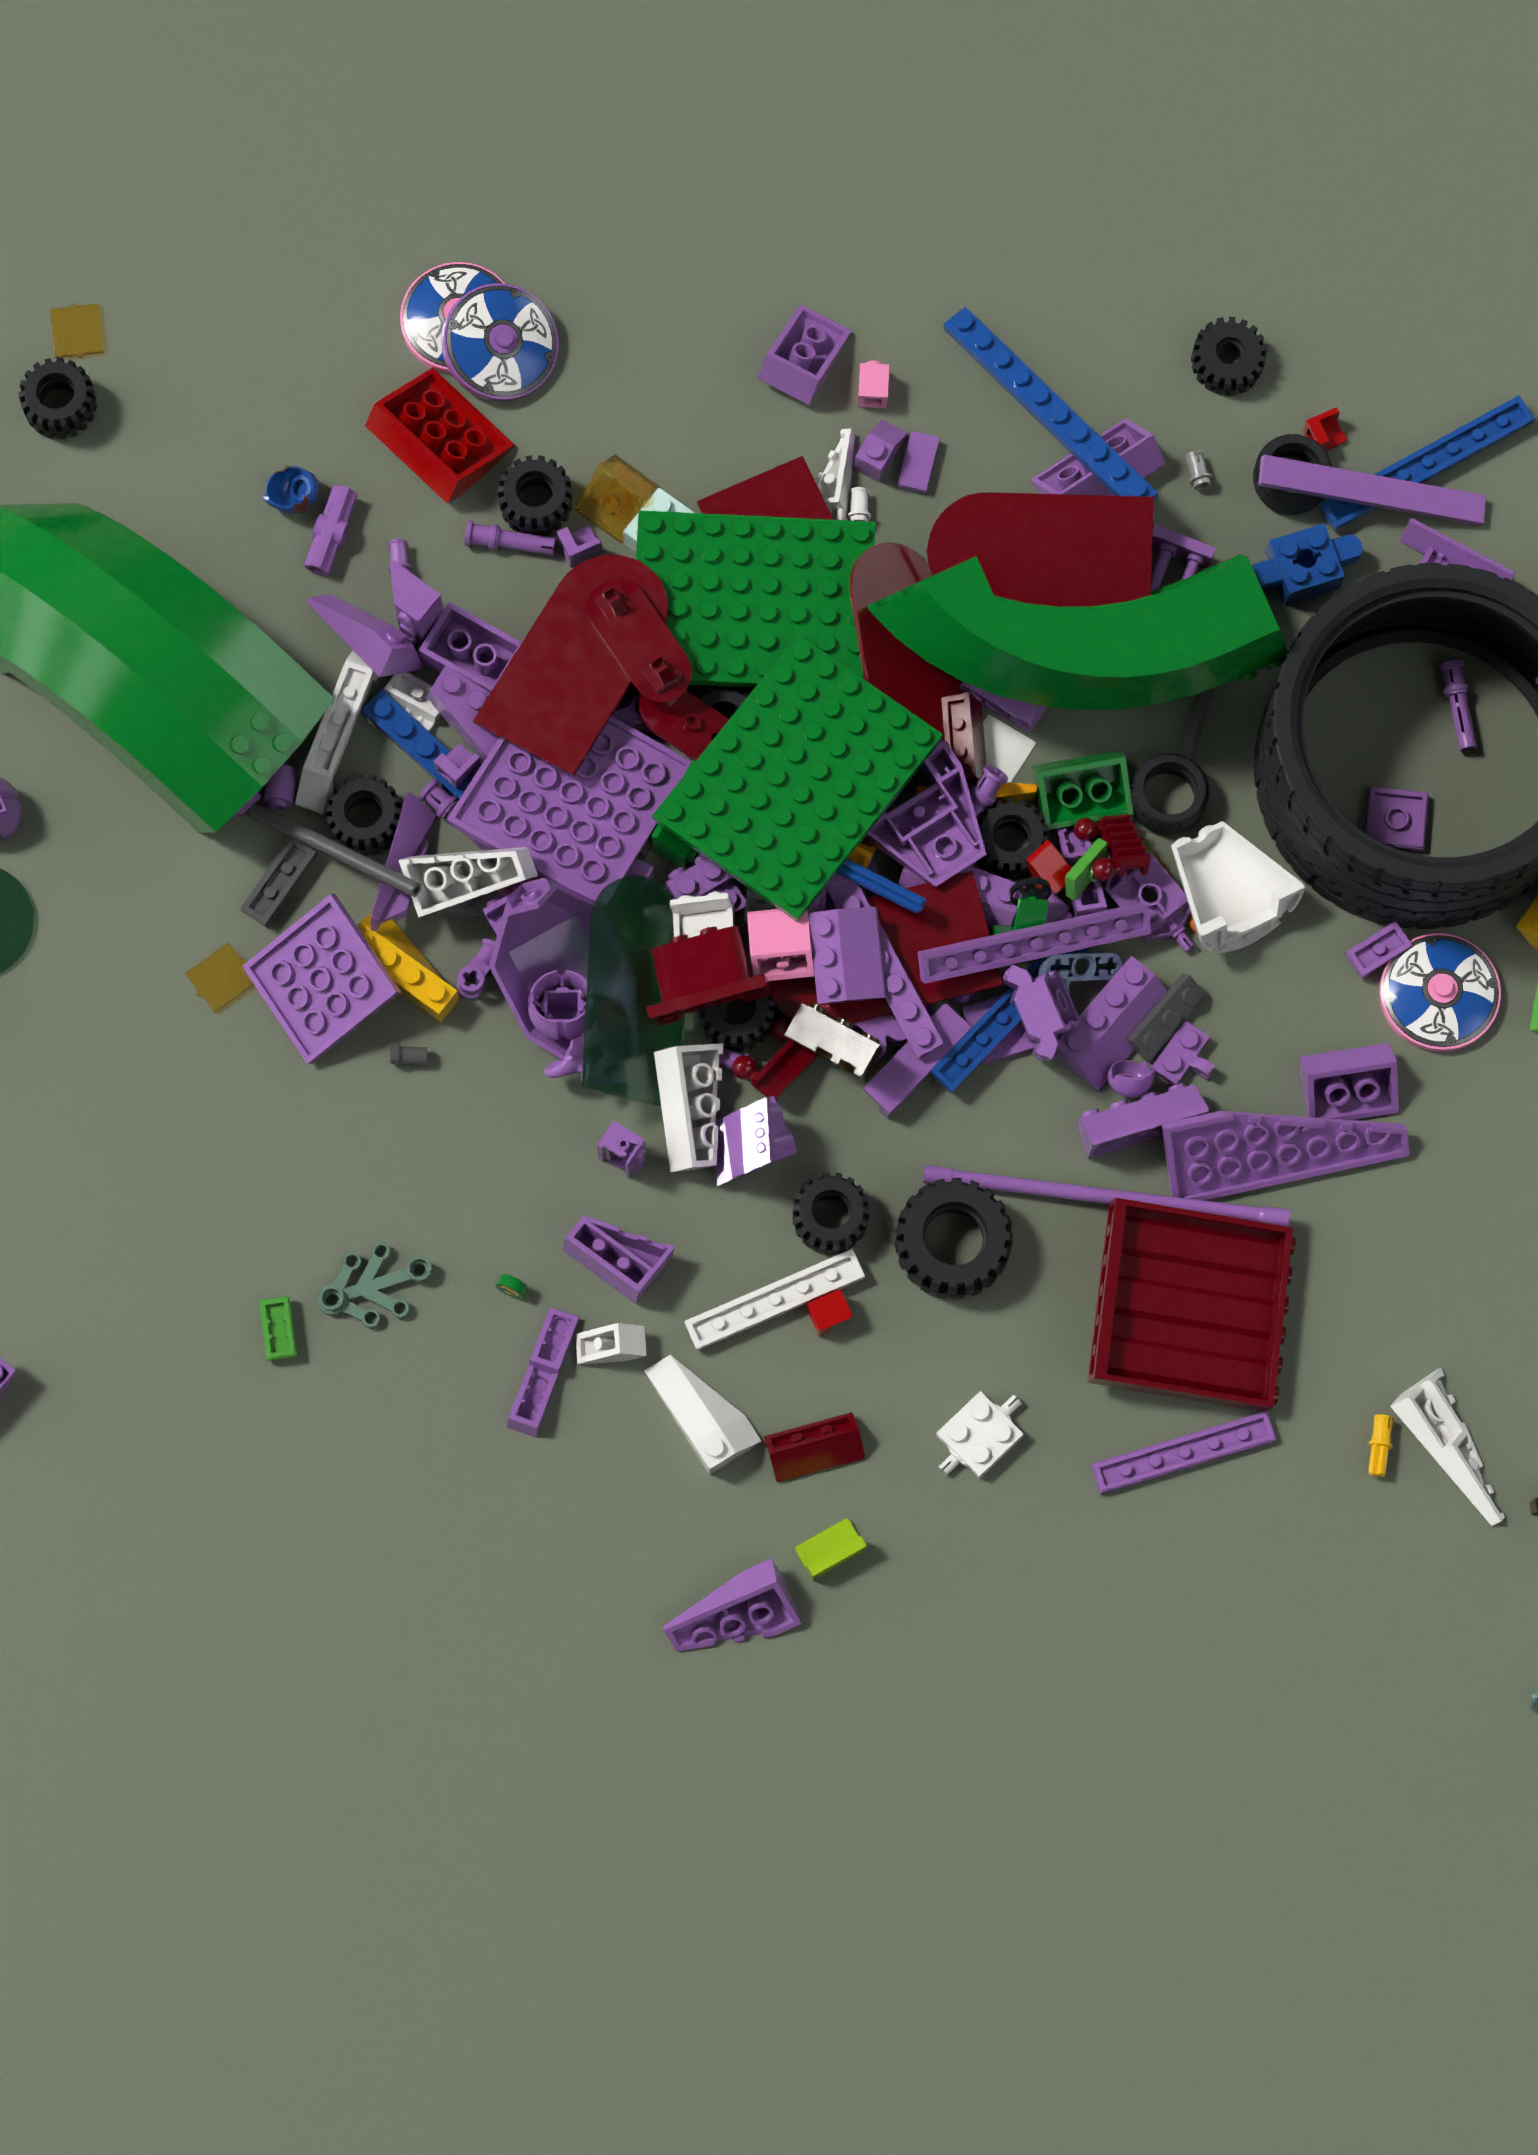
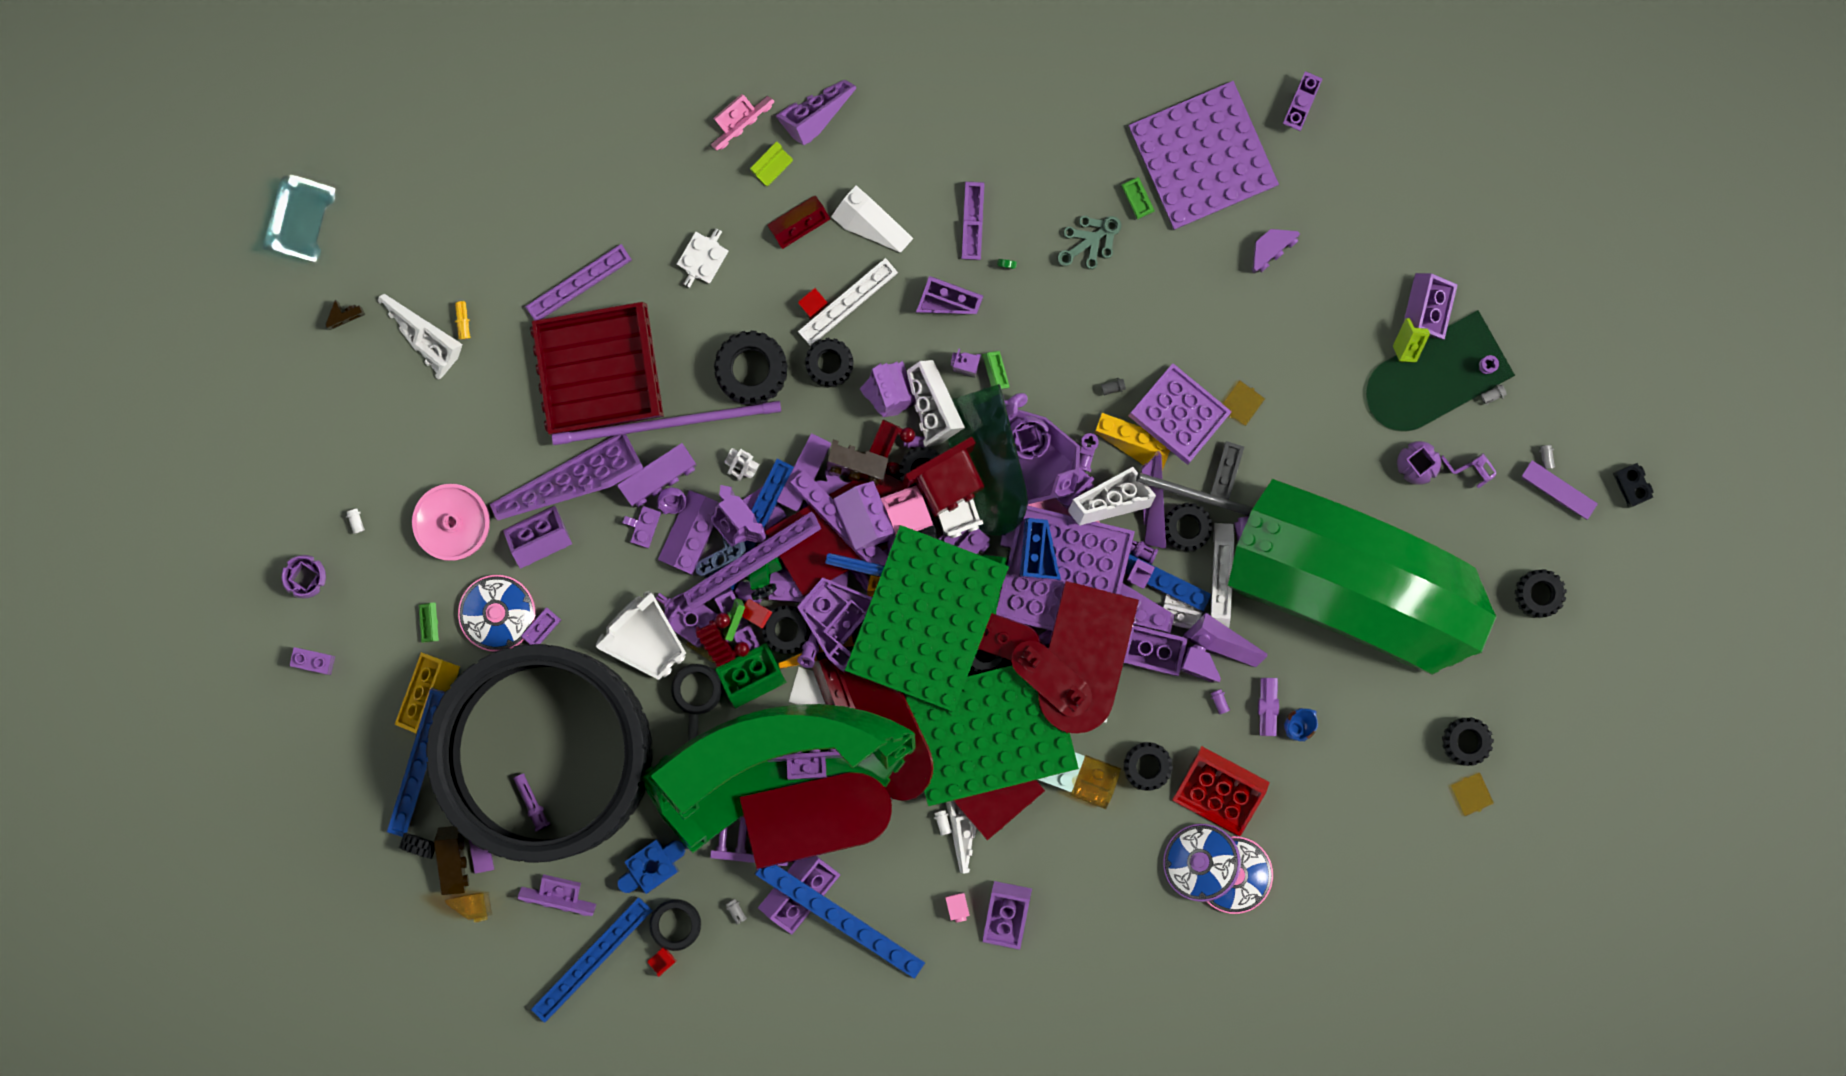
camera: 165 degrees right, 10 degrees up
medium lavender pin [465,520,556,556] -> none
medium lavender panel [557,526,602,567] -> none
white slope [575,1323,647,1365] -> none
medium lavender slope [854,420,908,483] -> none
medium lavender tile [897,431,940,494] -> none
dark grey plate [1126,973,1207,1061] -> none
black tyre [1191,317,1267,396] -> none
medium lavender tile [1258,455,1486,526] -> none
medium lavender tile [1364,786,1429,853] -> none
none -> bright pink dish [412,484,490,561]
none -> bright pink bracket [711,94,774,151]
none -> white piece [725,448,760,481]
none -> bright green plate [982,351,1010,391]
none -> blue wedge [1020,518,1061,580]
none -> medium lavender plate [1128,81,1279,230]
none -> medium lavender slope [1252,229,1300,273]

